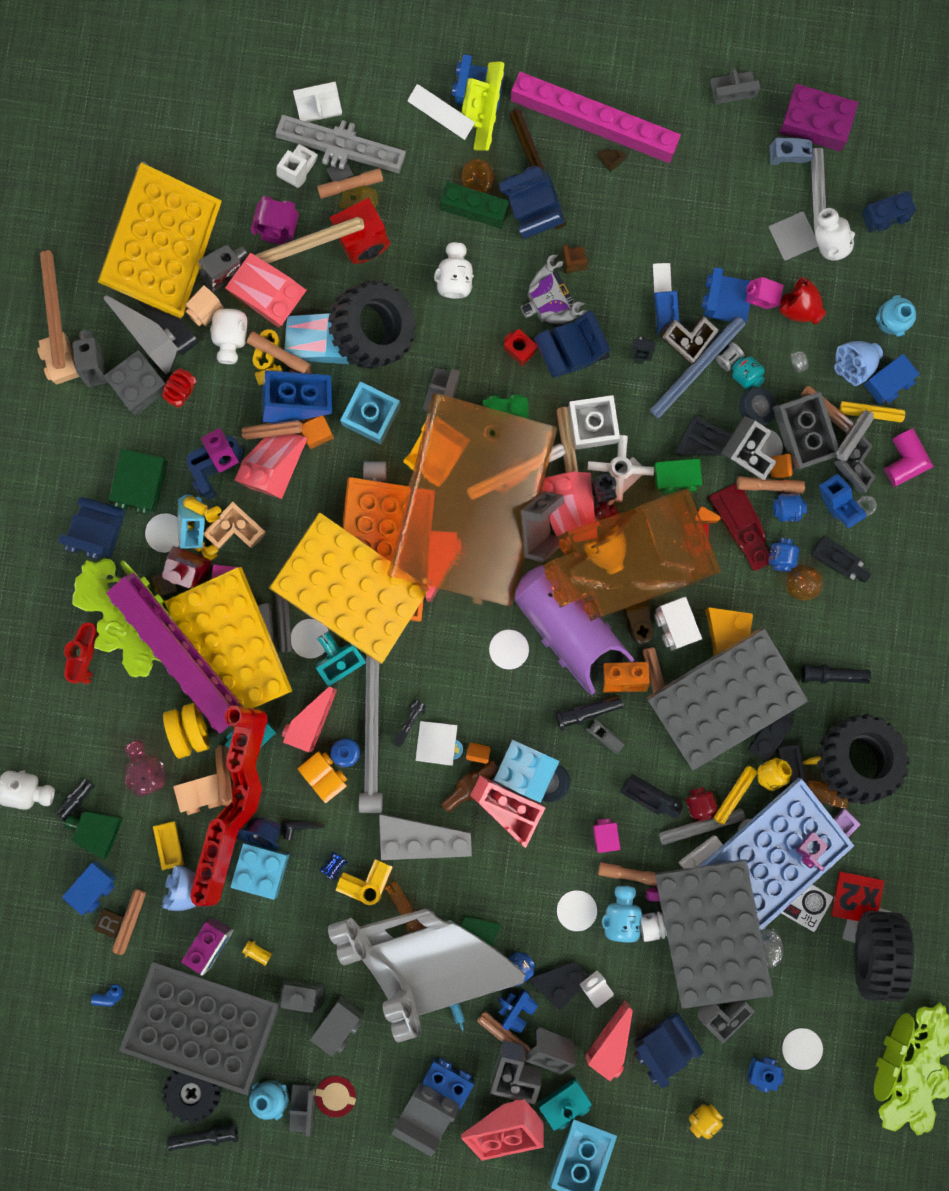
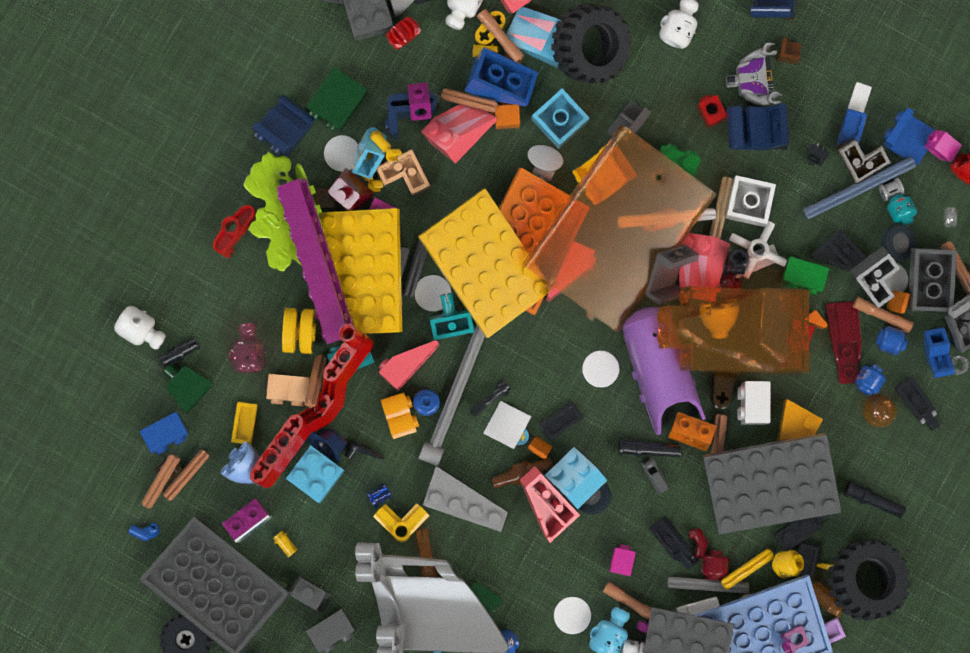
camera: 15 degrees right, 0 degrees up
none -> nougat axle [142,454,180,509]
none -> white sticker [528,145,563,171]
none -> black tile [539,401,584,441]
none -> dark red arm [689,528,708,559]

